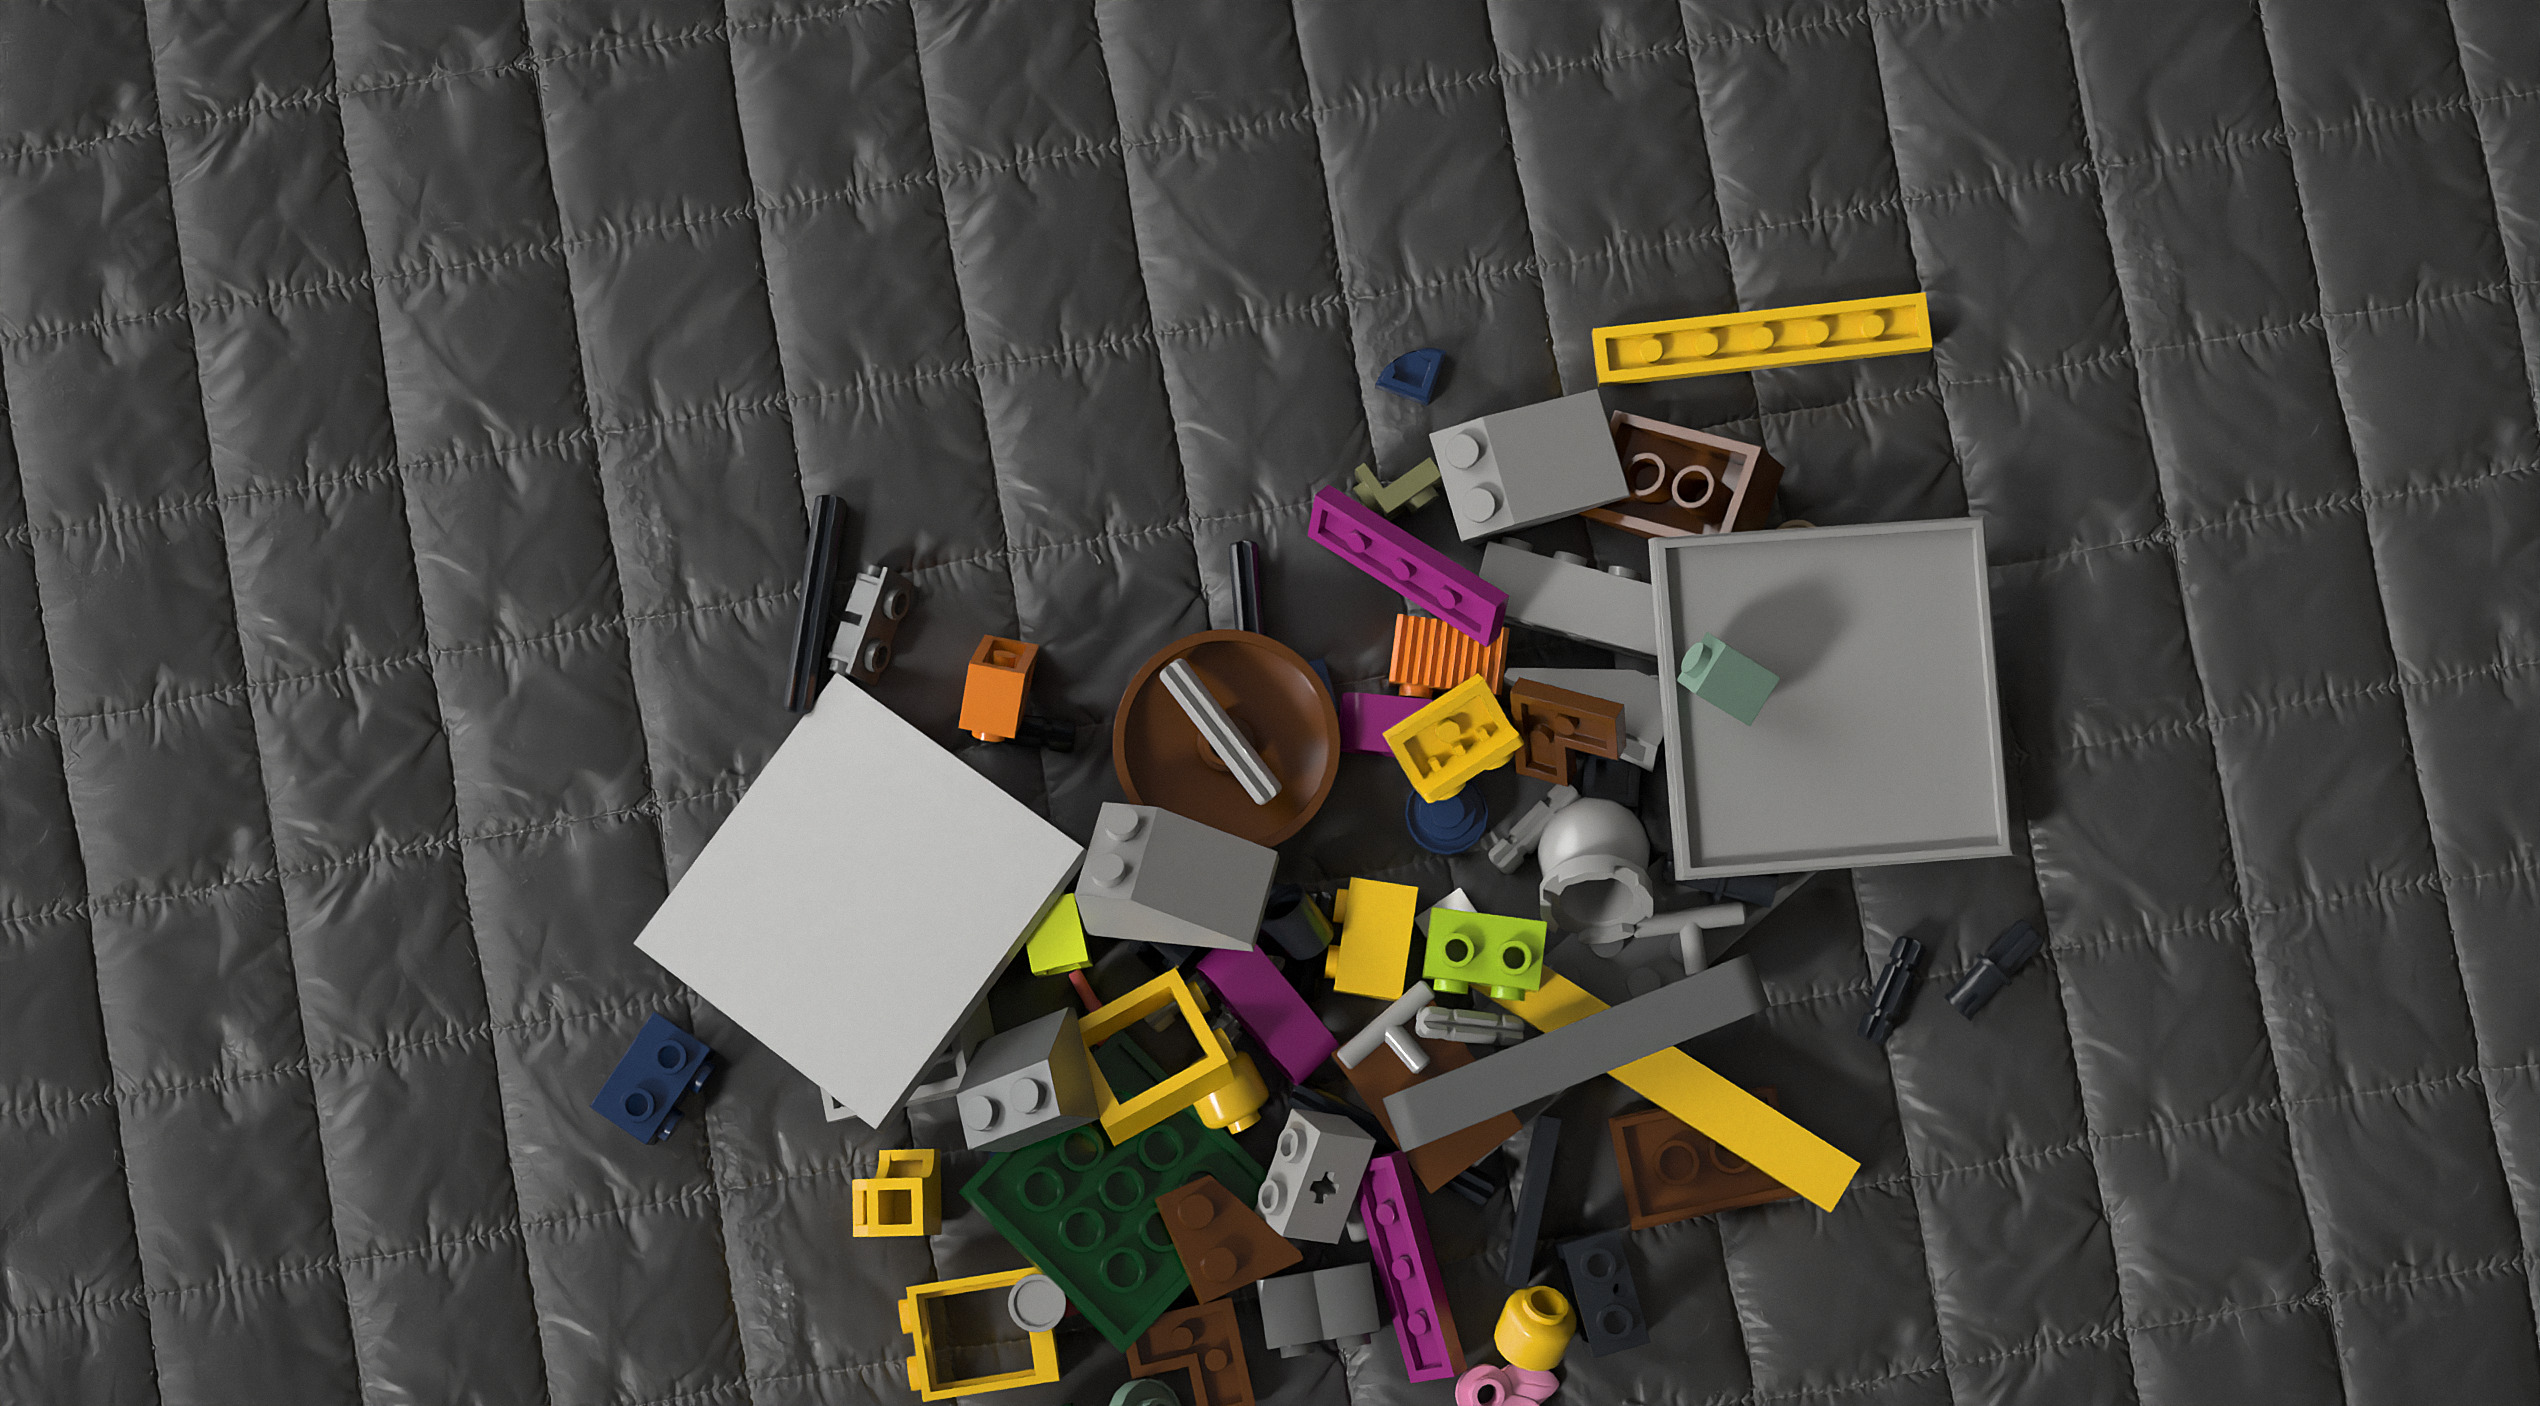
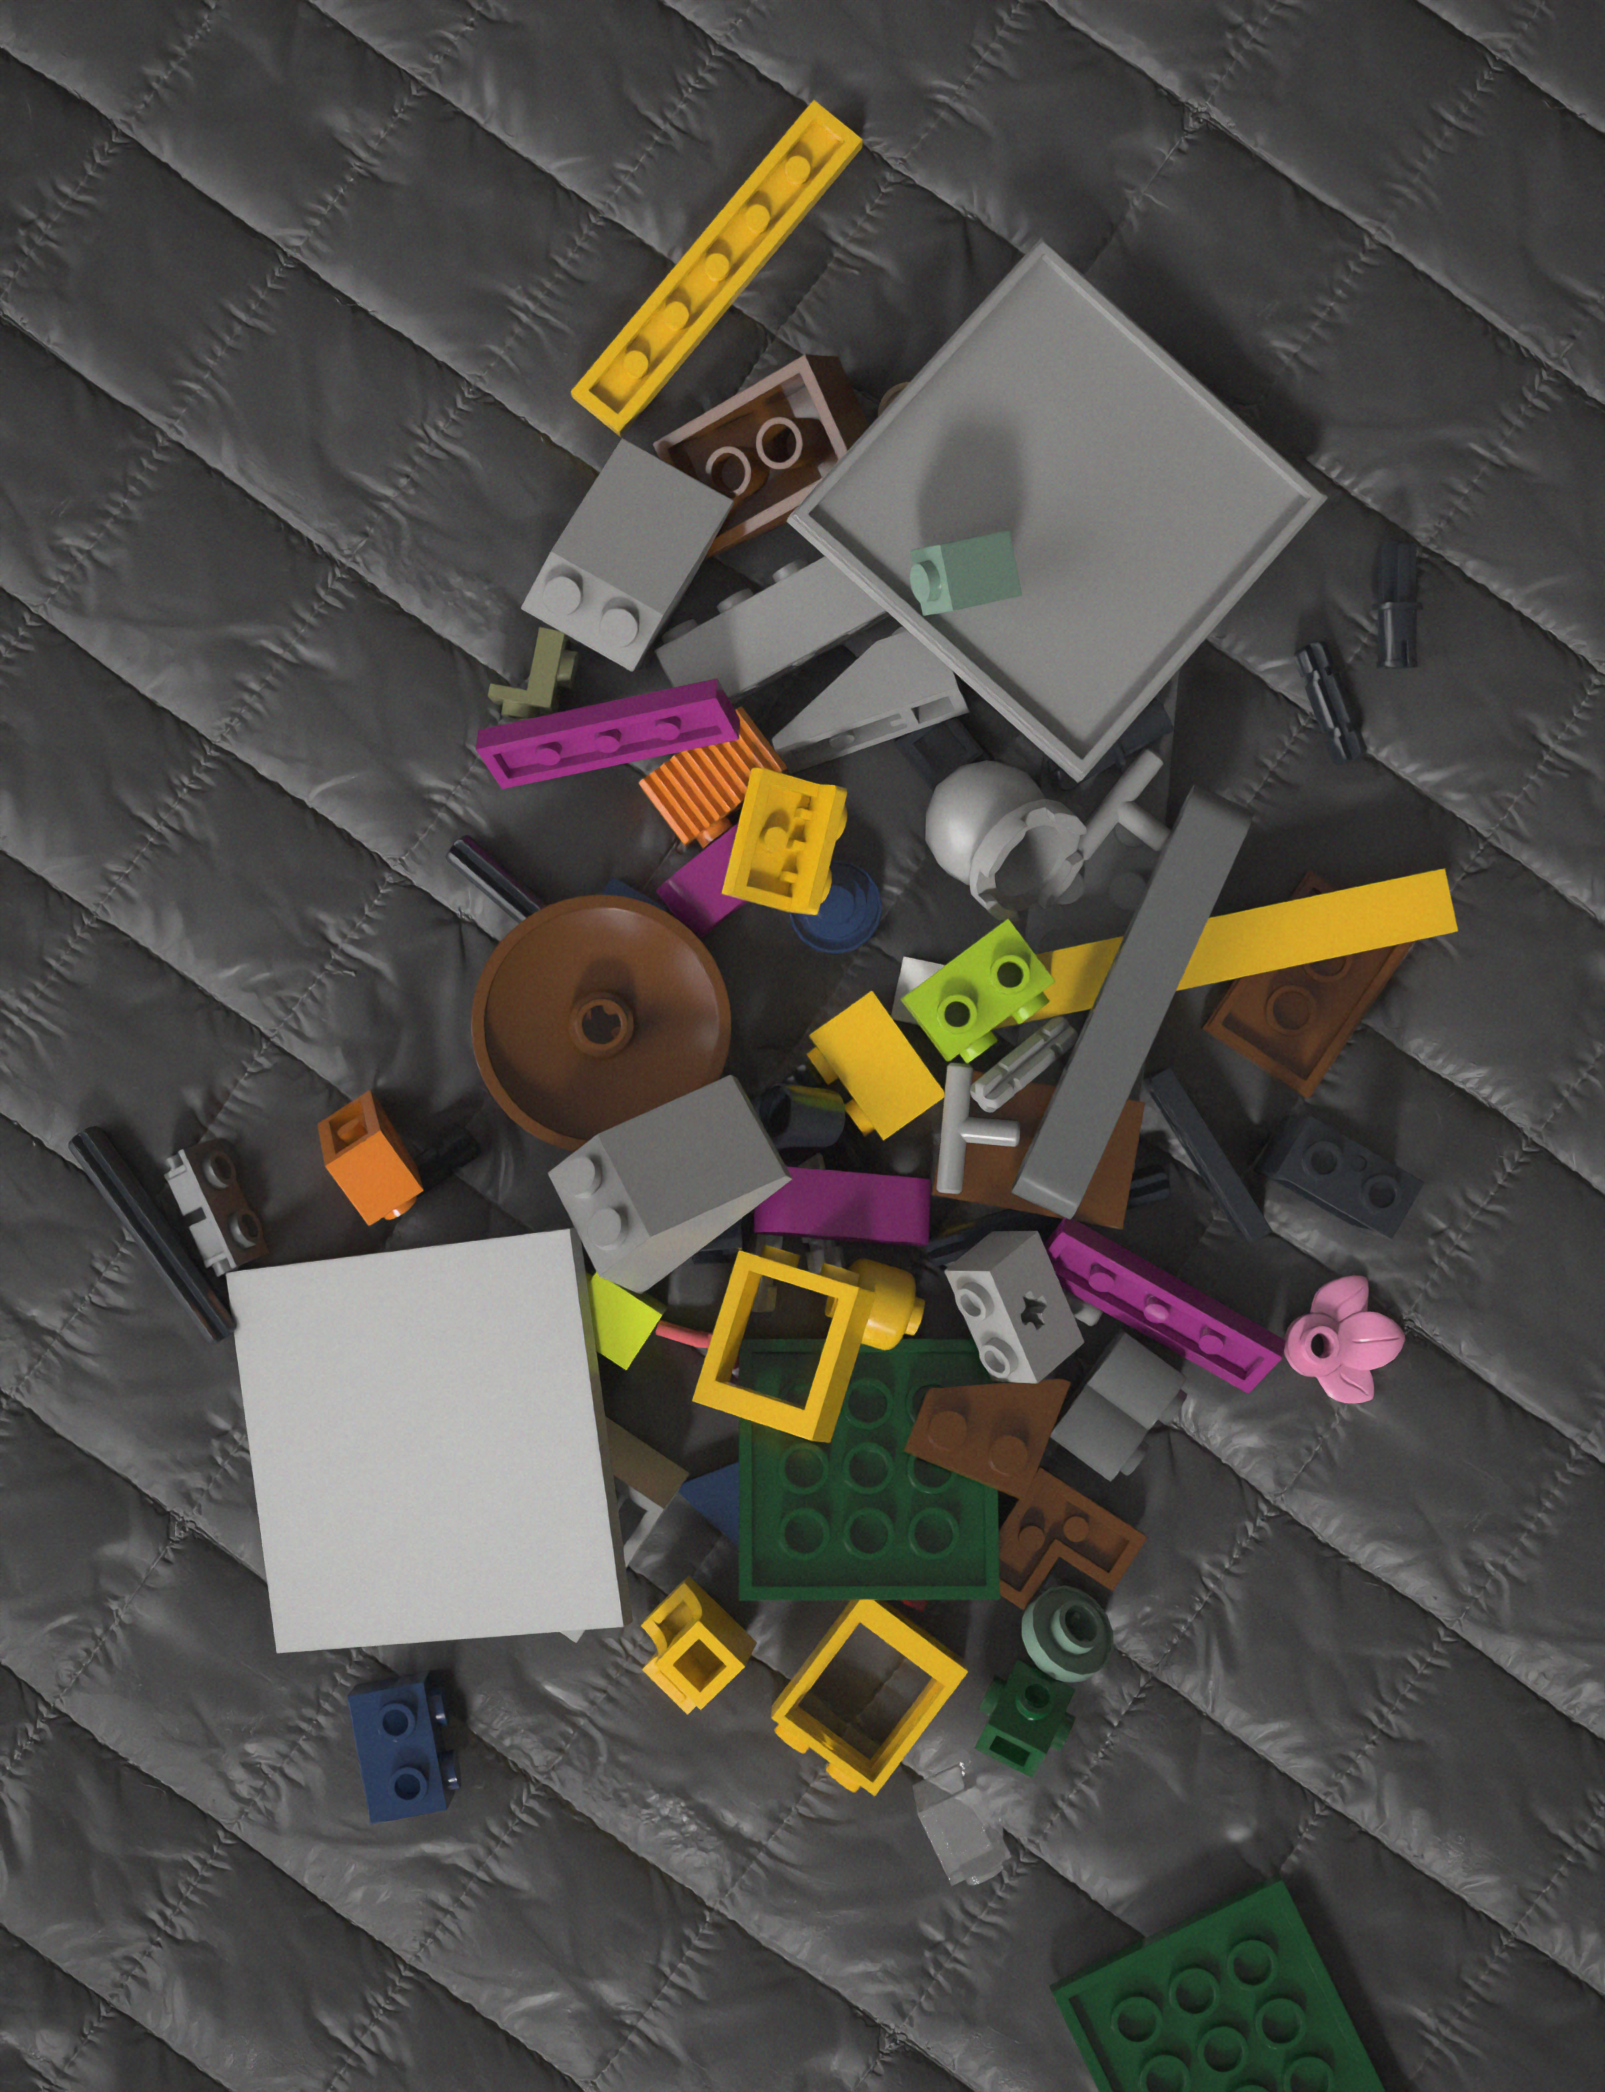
camera: 50 degrees left, 5 degrees up
dark grey slope [956,1007,1100,1153] -> none
light grey piece [1008,1274,1066,1332] -> none
light grey axle [1160,658,1282,805] -> none
dark blue tile [1375,348,1446,406] -> none
light grey axle [1488,784,1582,875] -> none
yellow head [1494,1286,1577,1371] -> none
reddish brown plate [1510,677,1627,787] -> none

